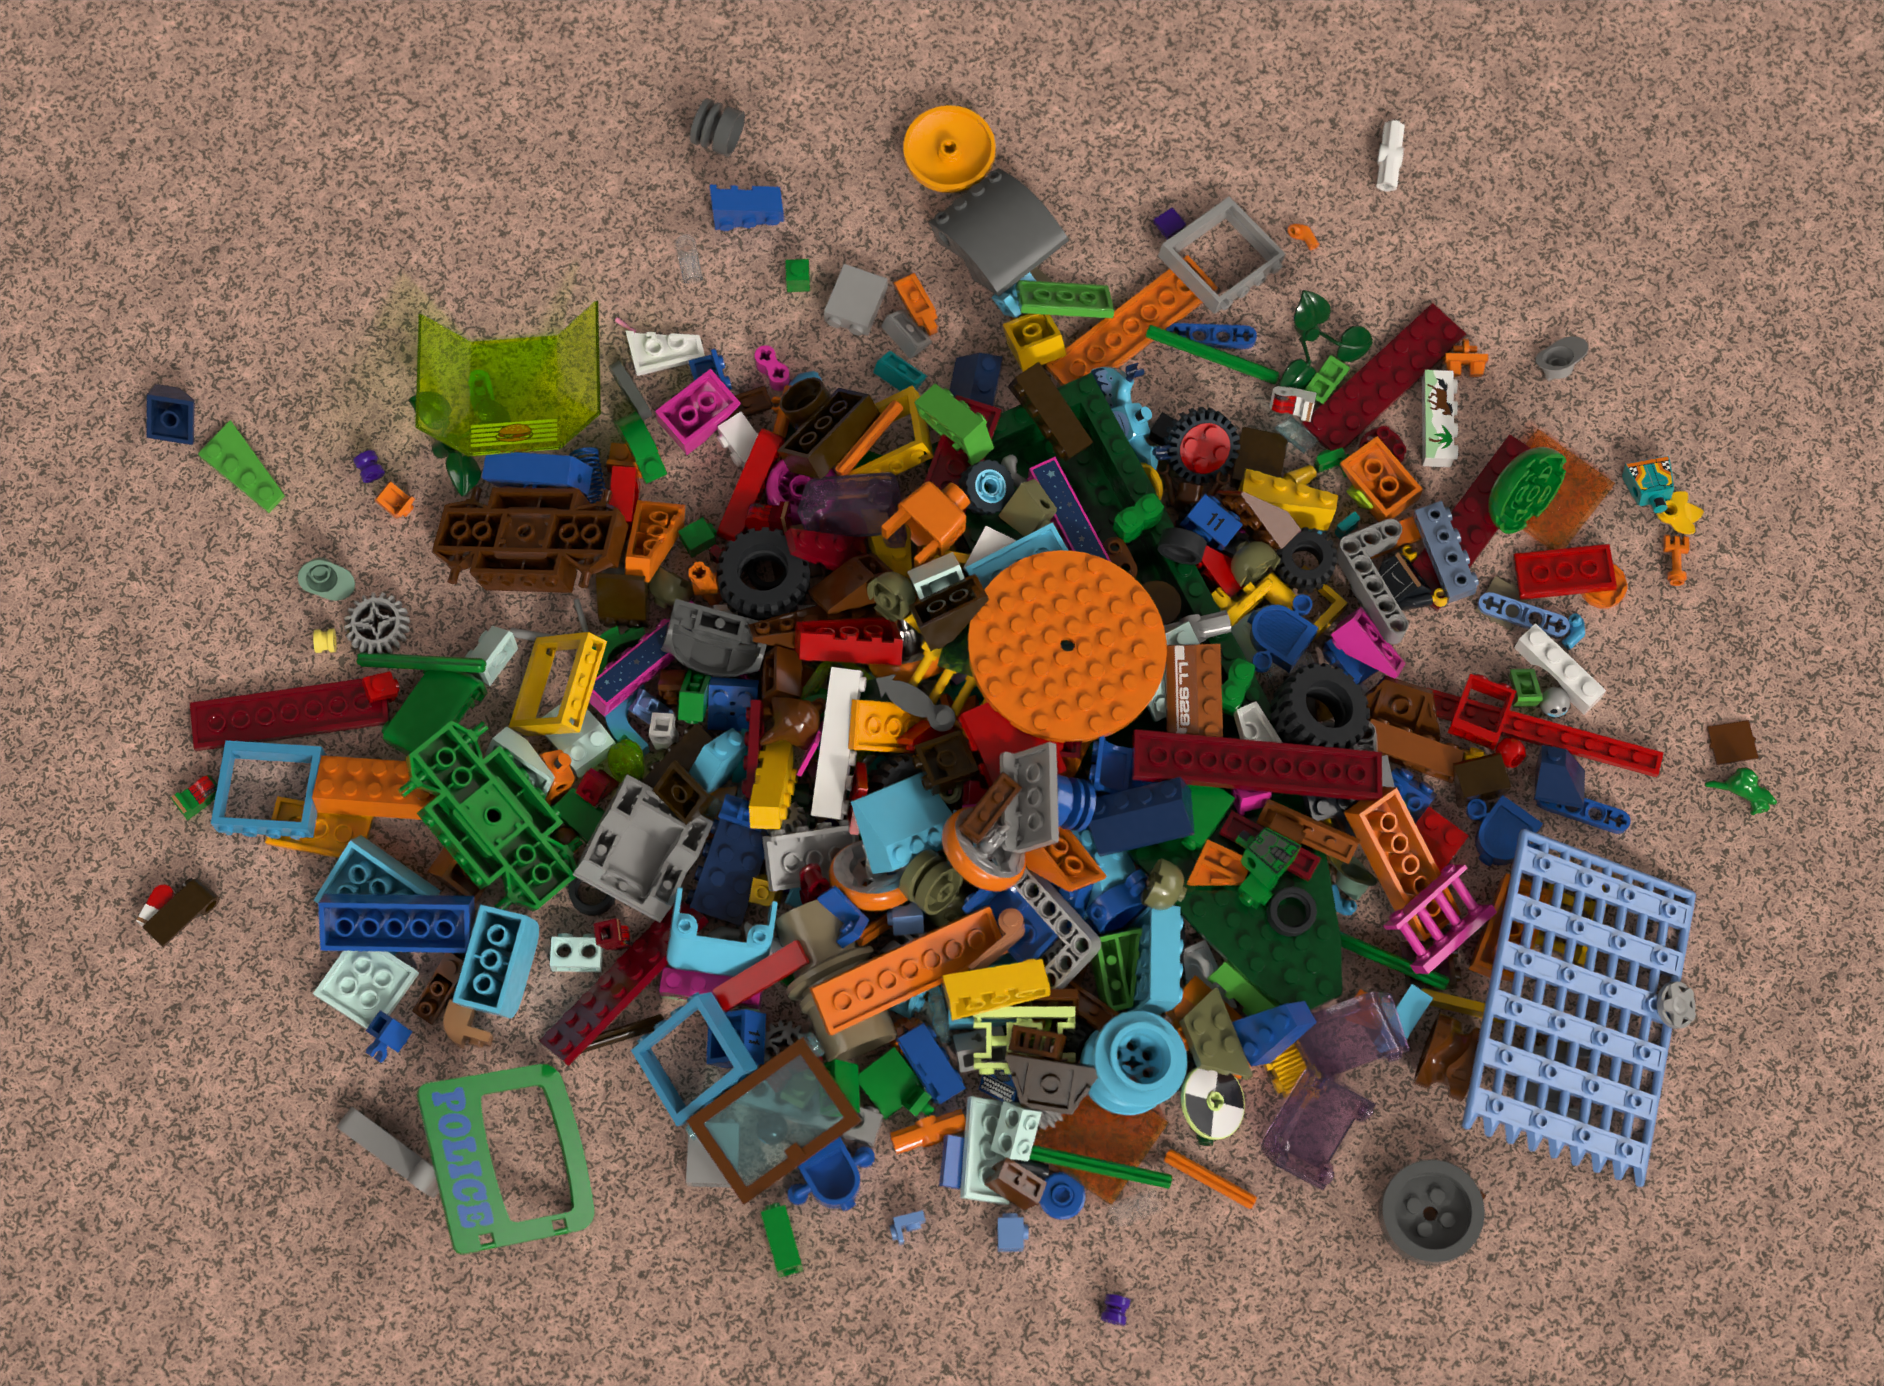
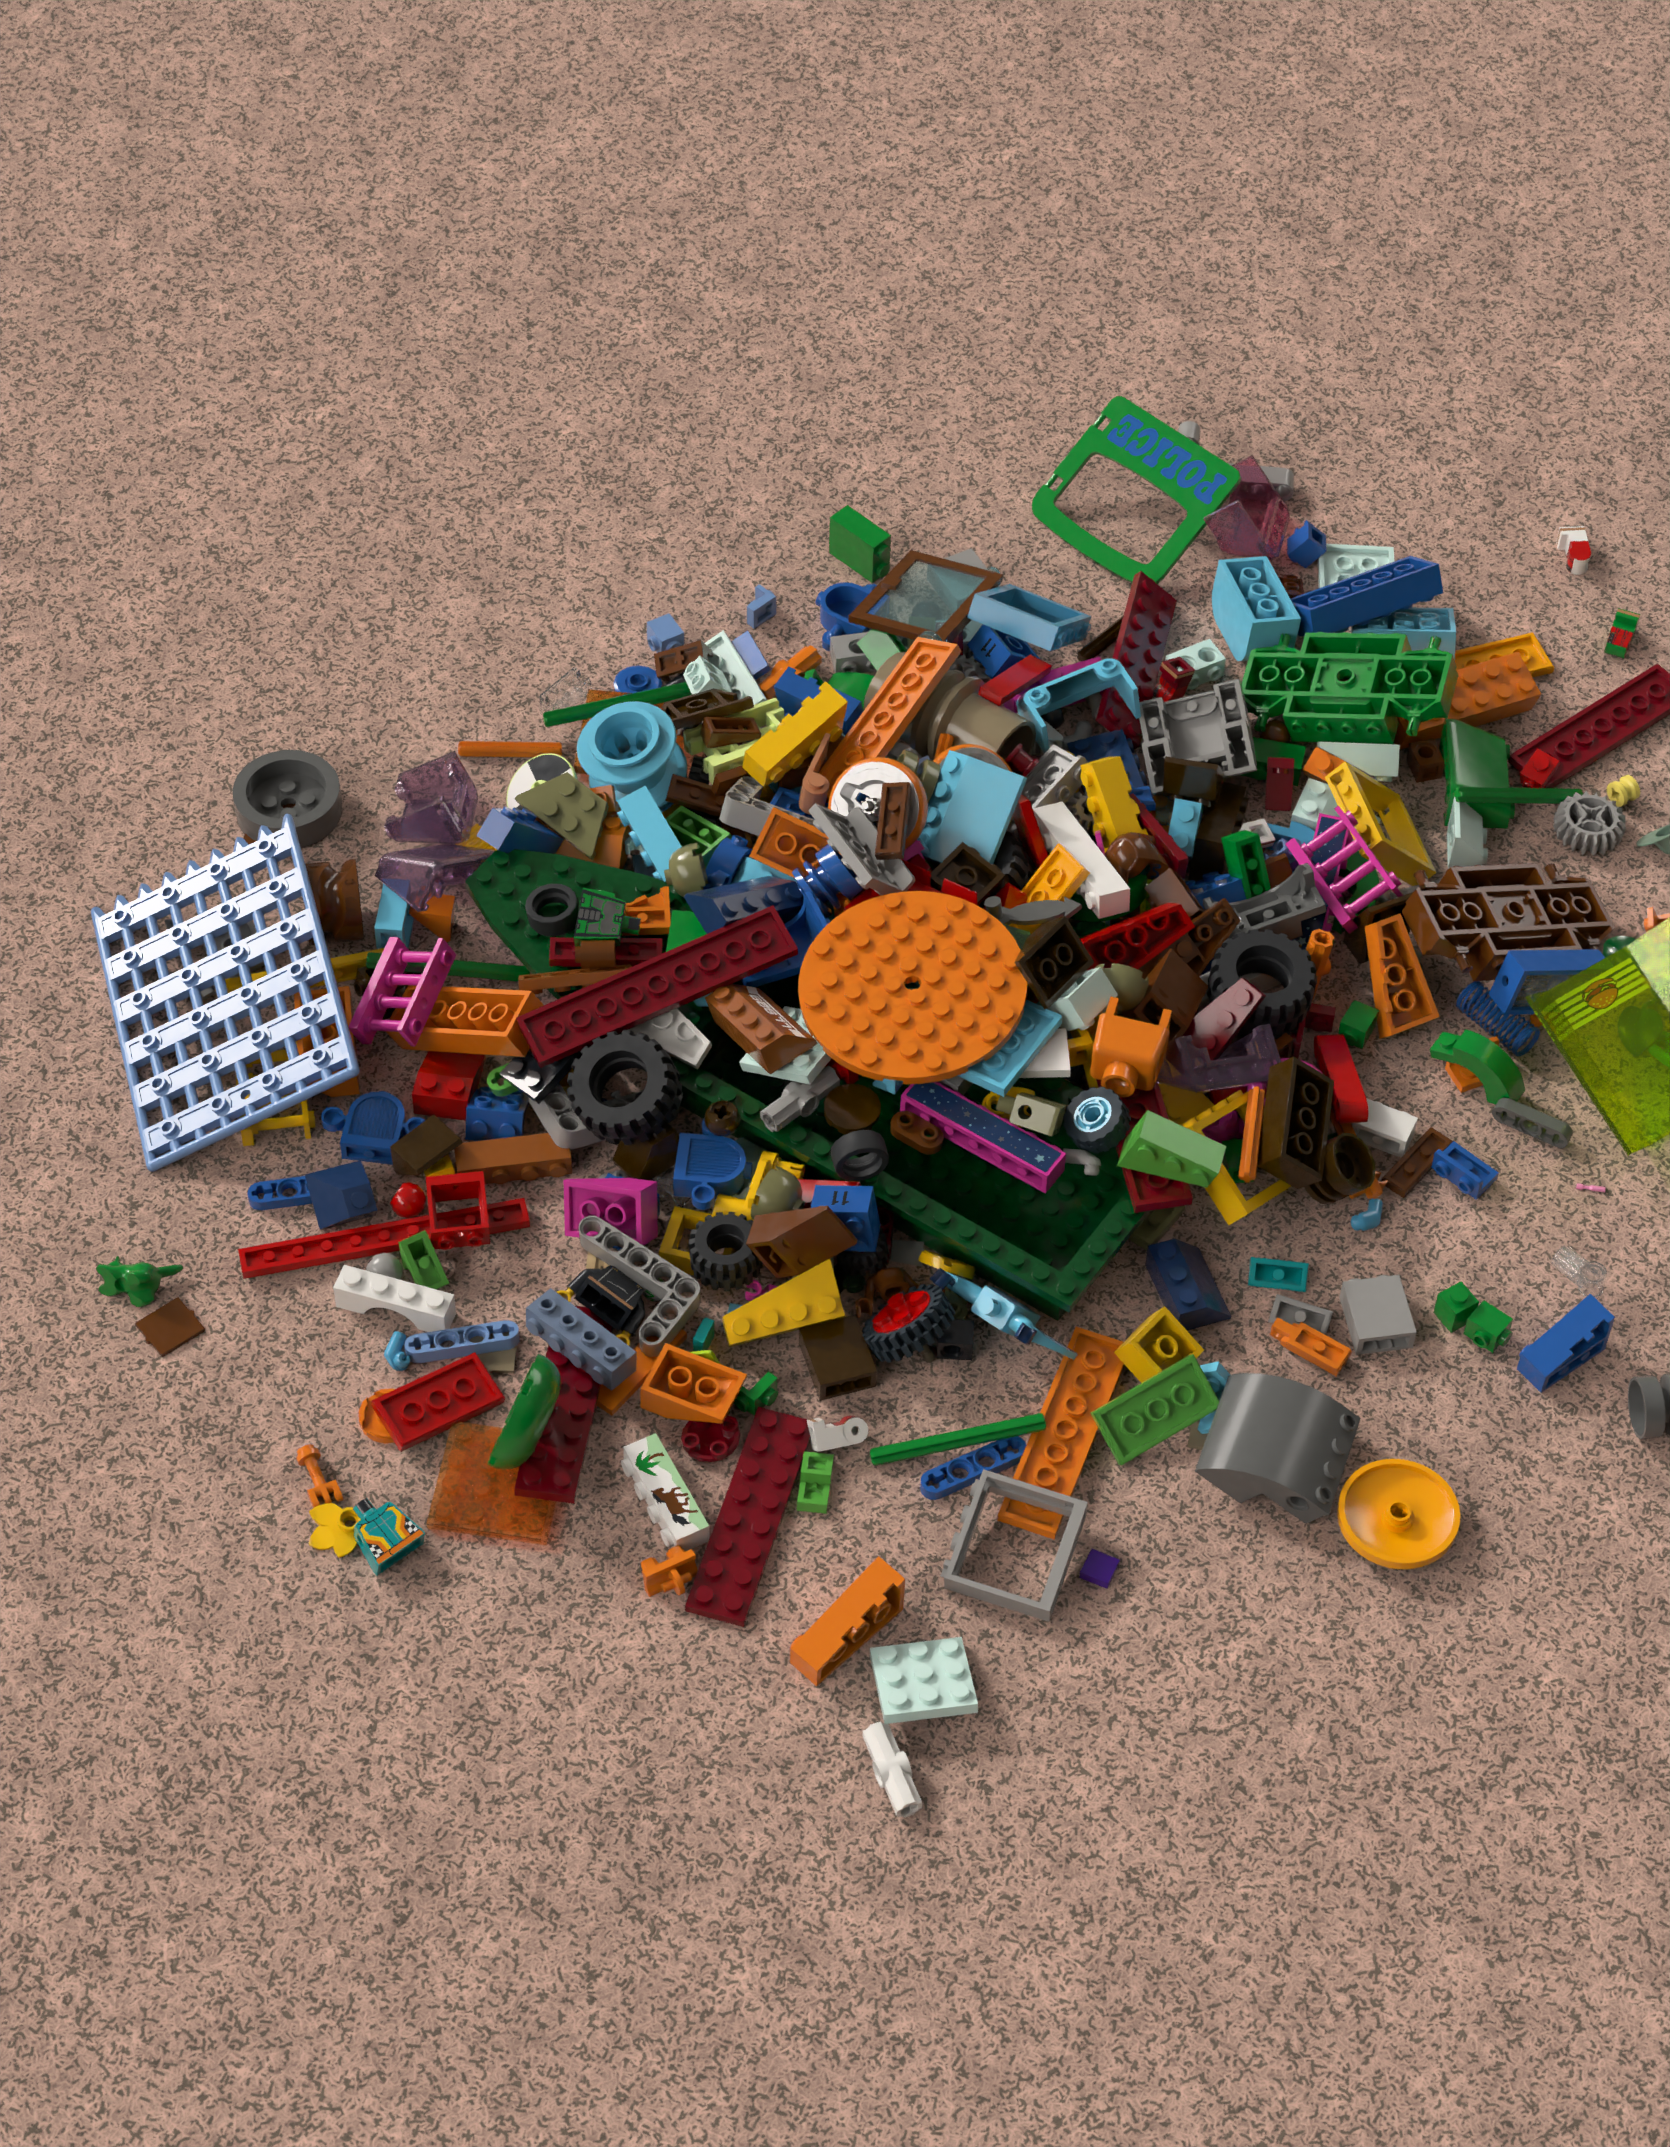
camera: 150 degrees right, 20 degrees down
dark brown door [142,877,220,948] -> none
dark azure window [211,741,327,840] -> none
clear neon green piece [607,739,644,783] -> none
red window [609,466,640,540] -> none
white wing [626,331,705,376] -> none
olive cylinder [648,566,694,609] -> none
dark pink slope [655,369,740,455] -> none
leg [745,501,792,534] -> none
dark pink axle [755,345,790,391] -> none
blue bracket [818,886,869,948] -> none
dark brown wedge [1007,362,1093,462] -> none
dark purple wheel [1100,1294,1131,1326] -> none
green brick [1113,493,1164,543] -> none
green brick [1222,658,1255,717] -> none
clear light blue piece [1274,415,1319,454] -> none
dark green plant [1279,290,1373,390] -> none
yellow cone [1283,465,1317,485] -> none
orange arm [1287,224,1320,250] -> none
reddish brown wing [1364,675,1441,742] -> none
light grey piece [1535,336,1589,381] -> none
light grey wheel [1657,982,1696,1029] -> none
none -> dark brown piece [704,1100,741,1136]
none -> orange wedge [790,1556,905,1686]
none -> light aqua plate [870,1637,978,1724]
none -> clear pink windscreen [1203,455,1290,561]
none -> dark pink fence [1286,805,1403,934]
none -> green brick [1464,1300,1513,1353]

